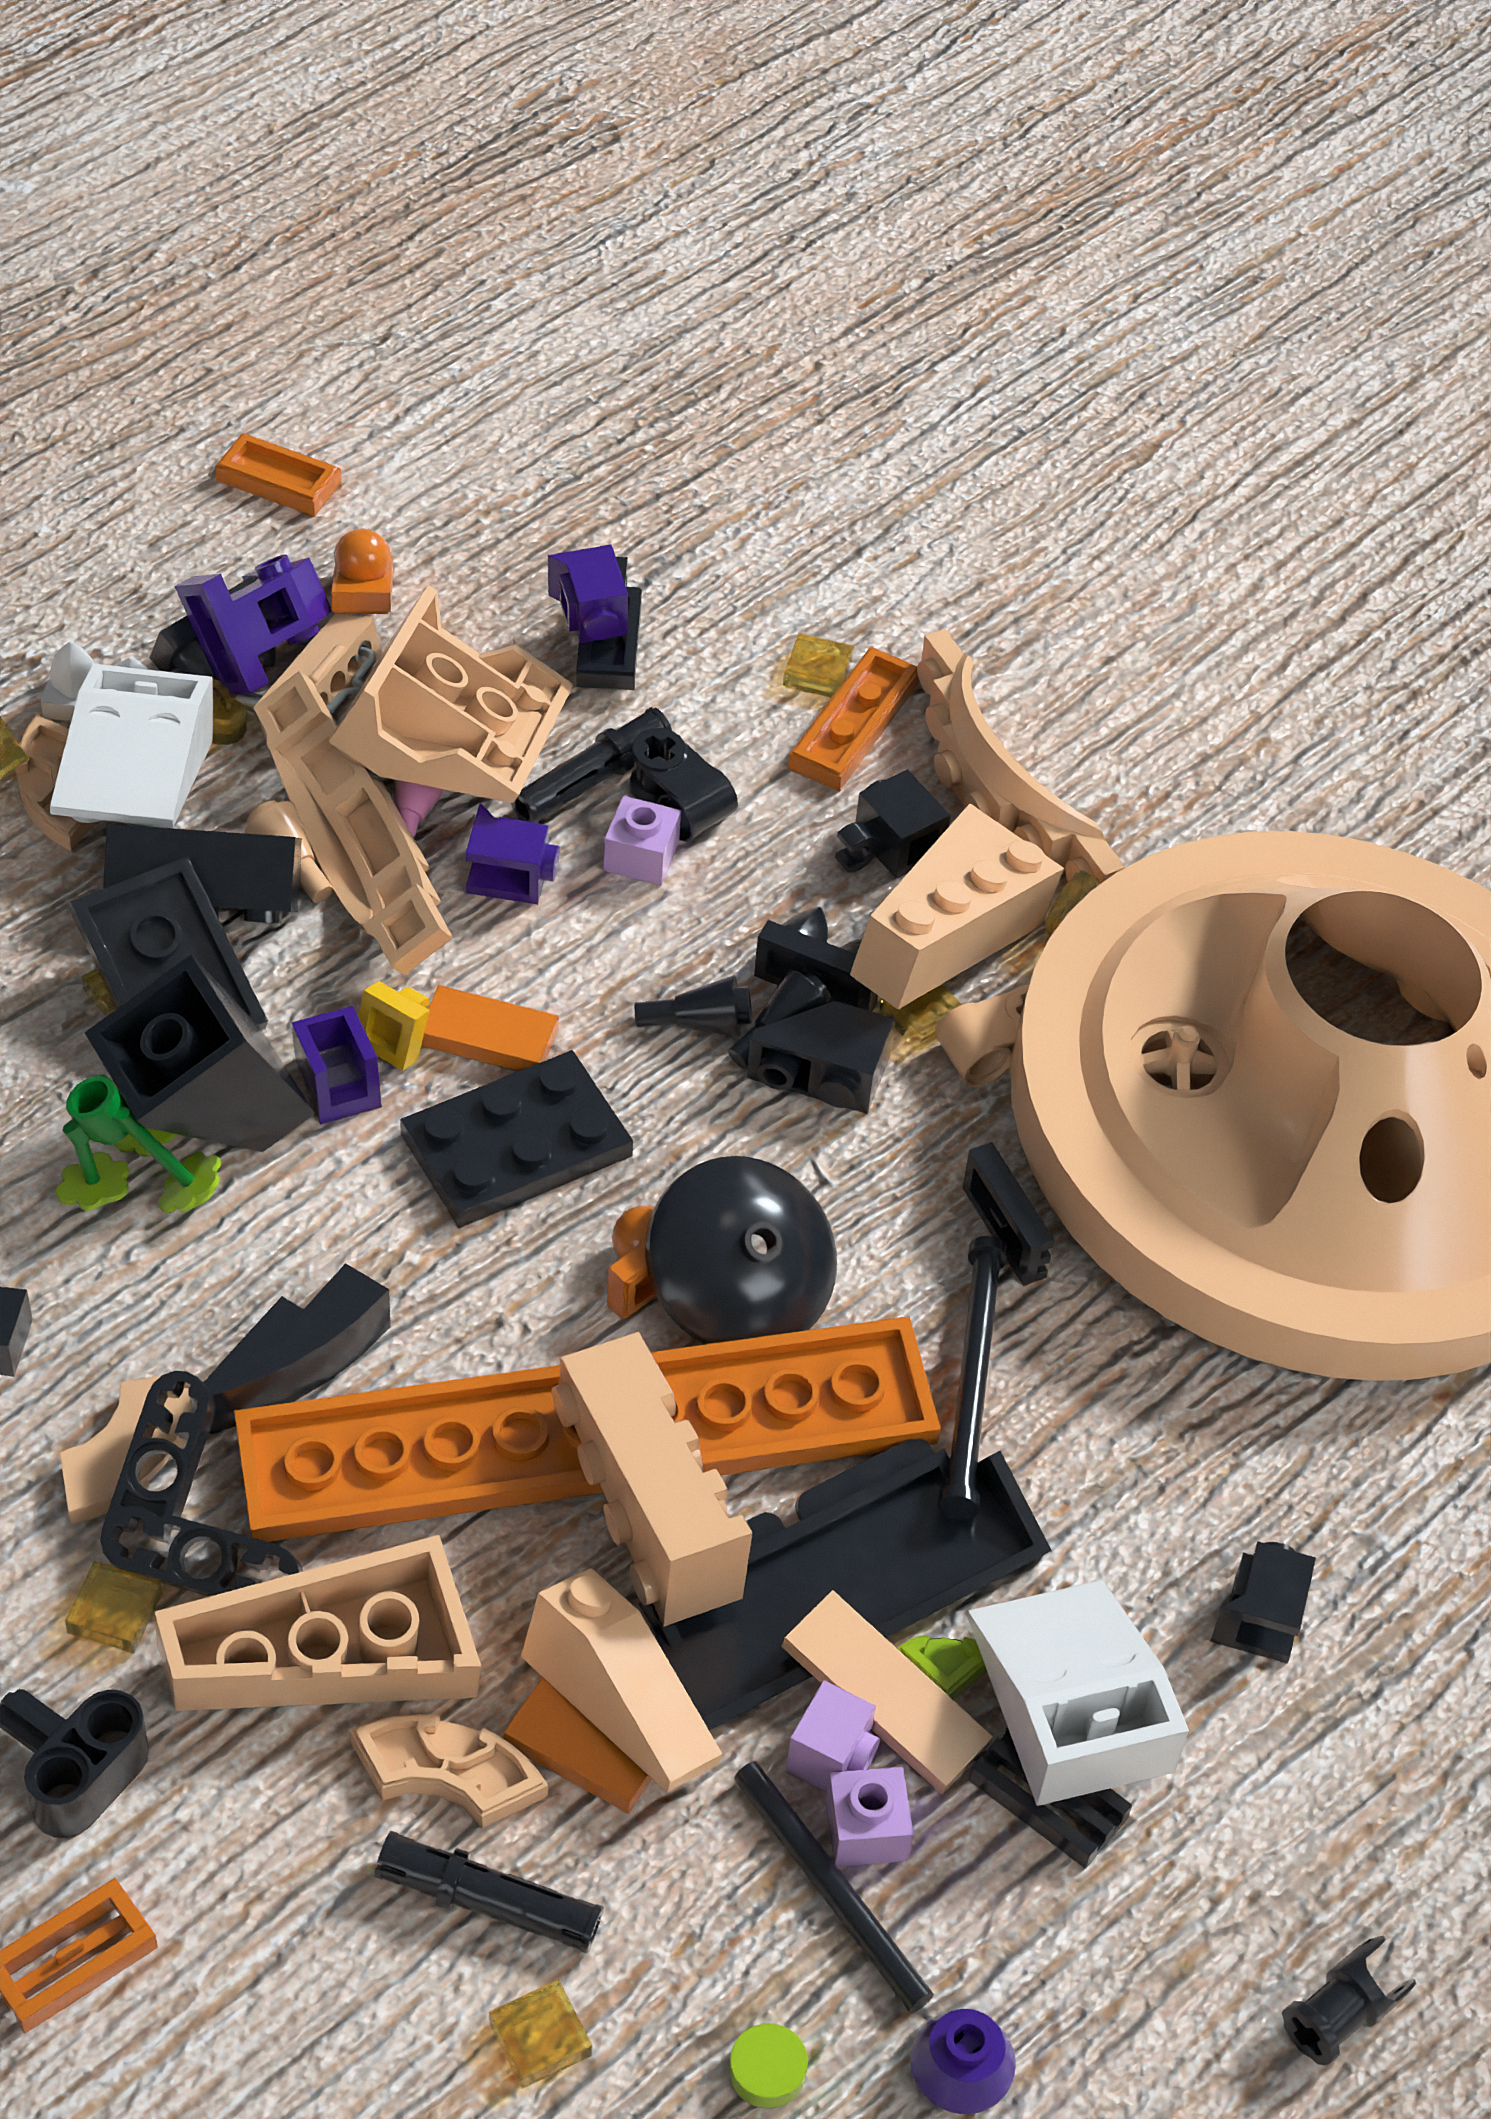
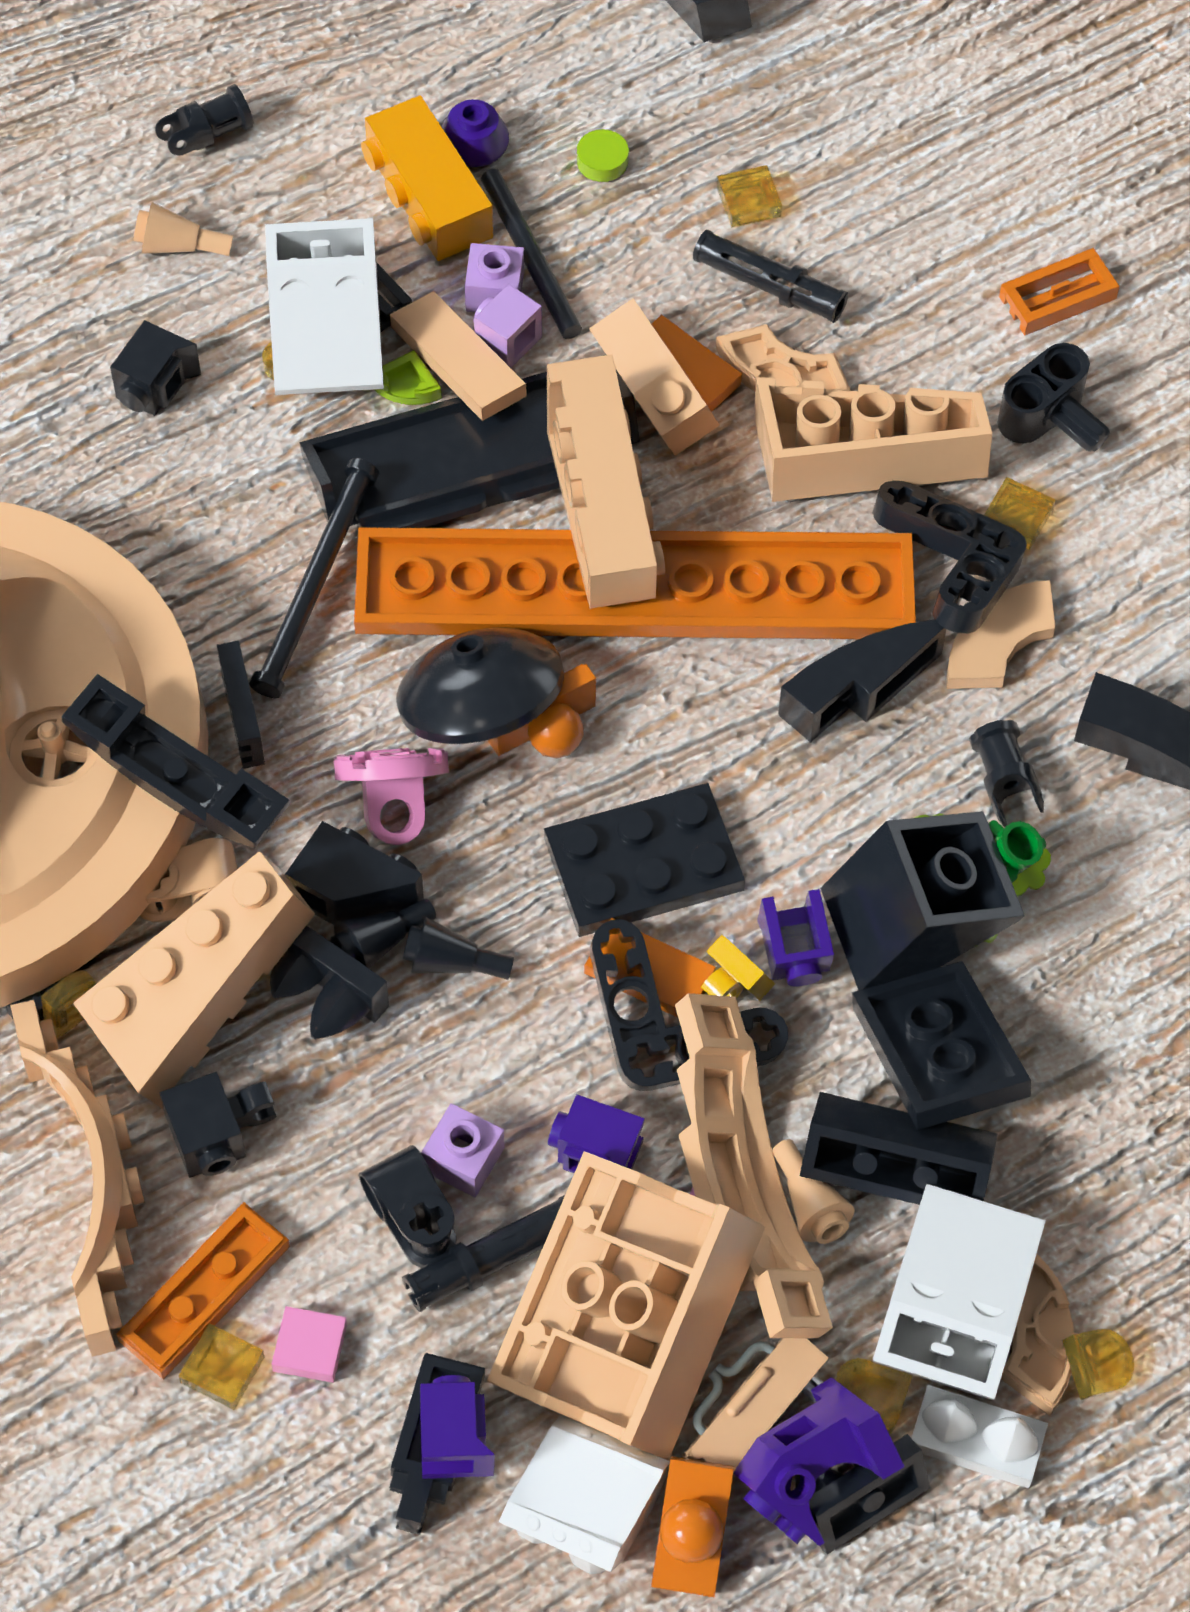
camera: 165 degrees left, 10 degrees up
none -> black slope [61,674,290,849]
none -> light nougat cone [133,202,233,256]
none -> bright pink tile [271,1306,347,1383]
none -> bright pink tile [334,748,449,845]
none -> light orange brick [361,95,493,261]
none -> white slope [499,1415,670,1574]
none -> black beam [590,919,788,1091]
none -> black piece [969,720,1044,827]

